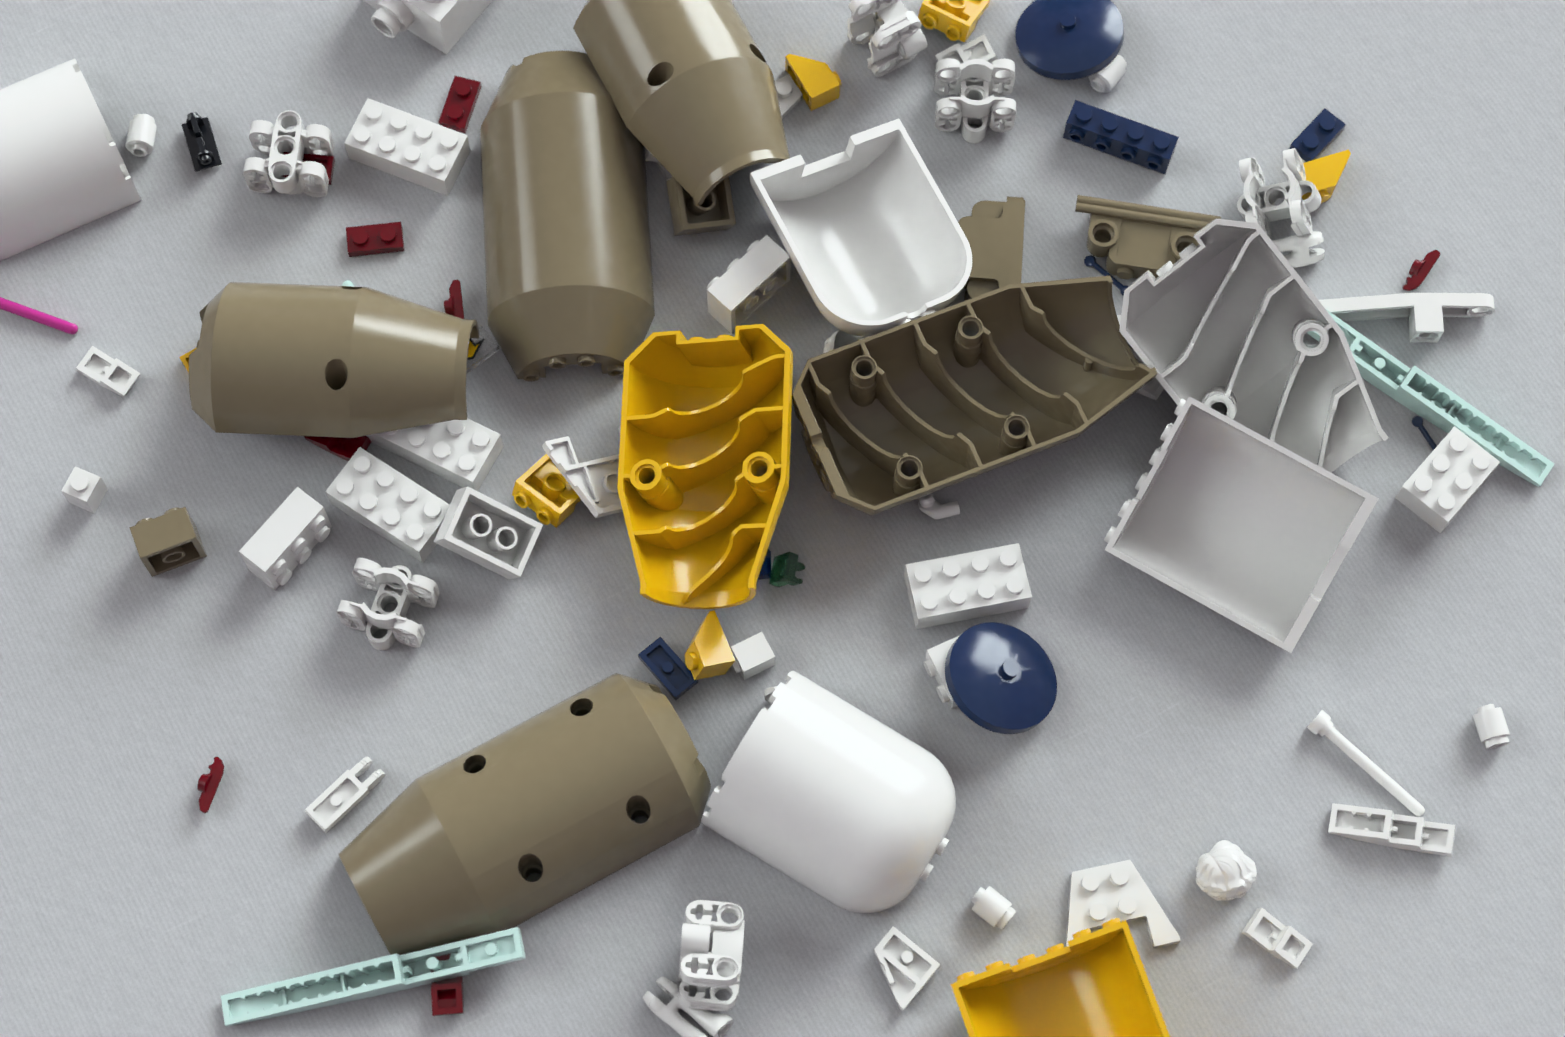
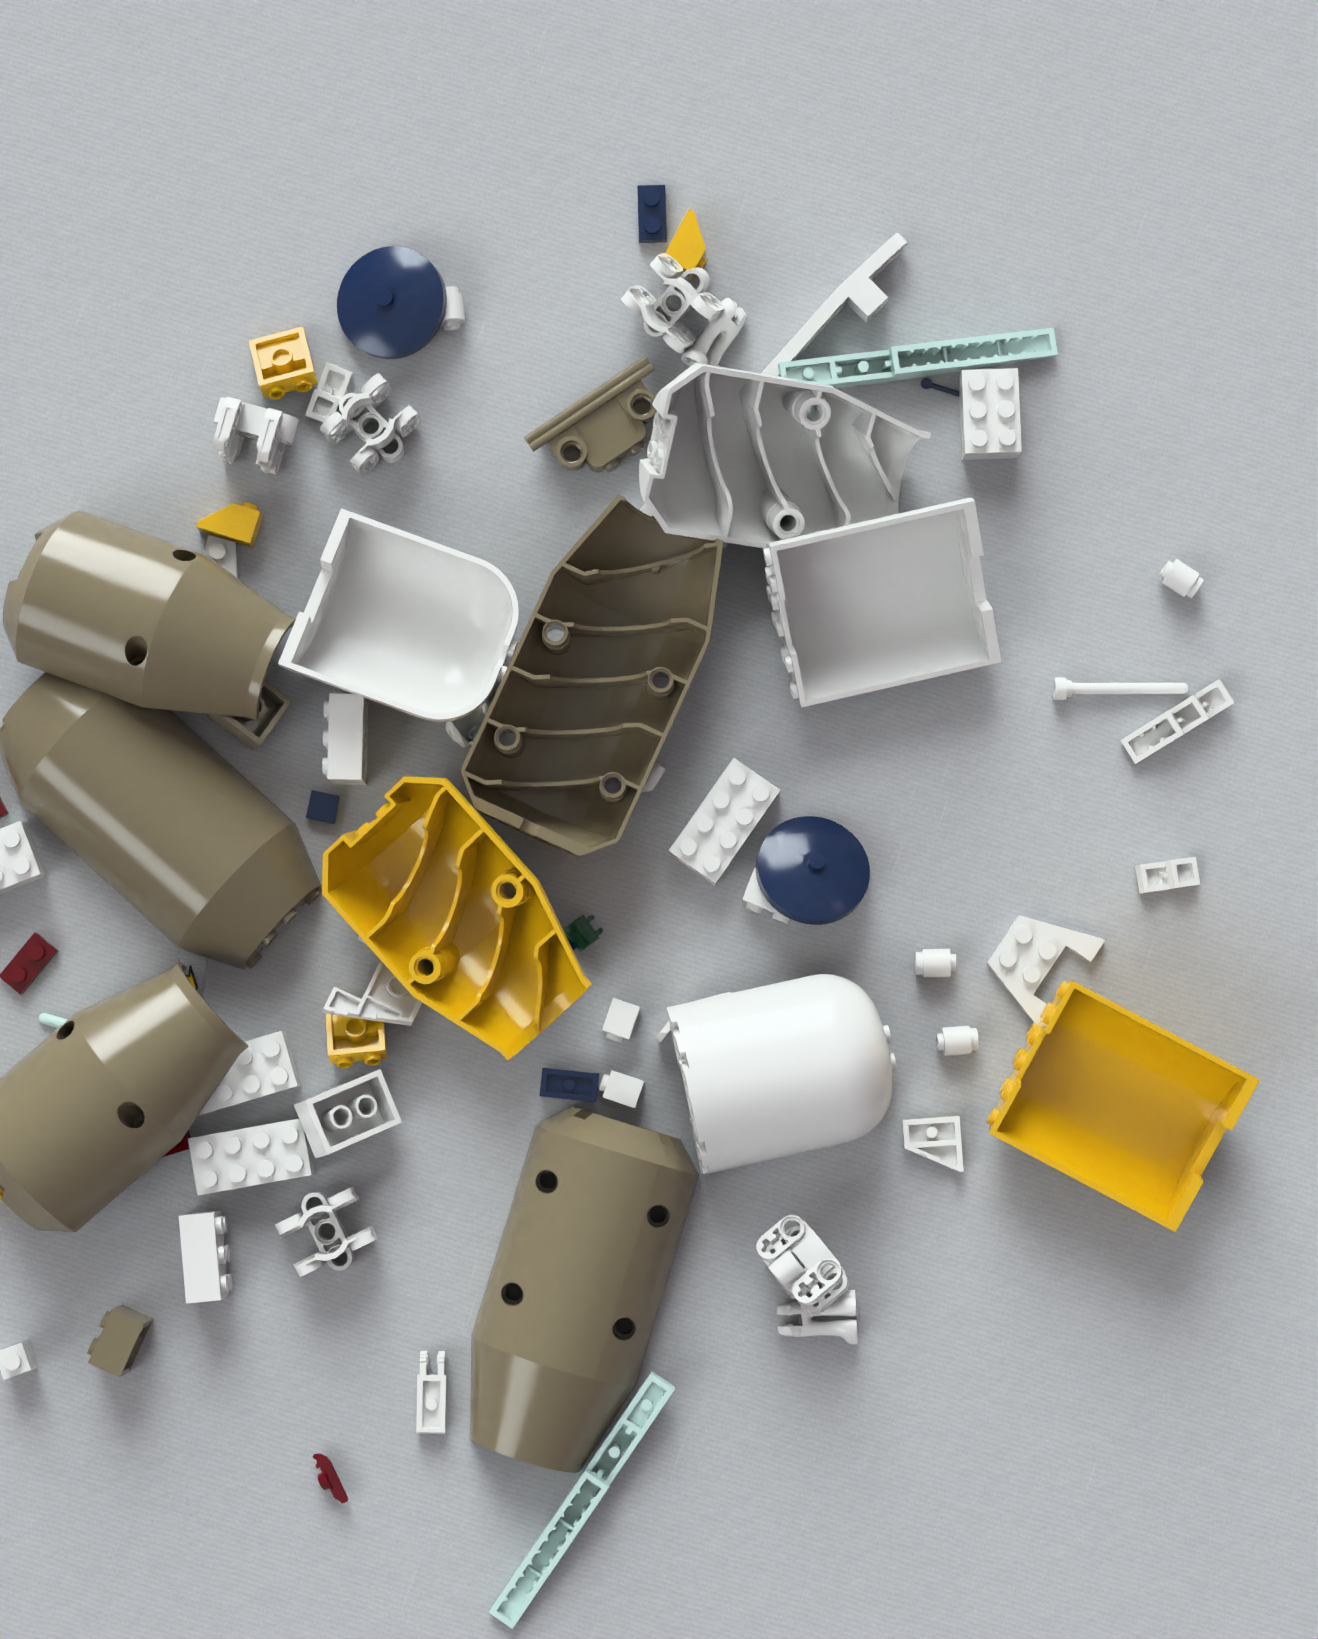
camera: 45 degrees left, 15 degrees up
dark red slope [431,954,463,1016] -> none
dark red piece [444,279,464,319] -> none
yellow slope [685,610,735,680] -> none
dark tan brick [958,196,1025,301] -> none
dark blue brick [1063,100,1179,174] -> none
dark blue hinge [1084,255,1129,296] -> none
white hair [1195,840,1257,901] -> none
dark red piece [1403,250,1440,291] -> none
none -> dark blue tile [306,790,340,824]
none -> white brick [599,1070,644,1108]
none -> white brick [915,949,956,978]

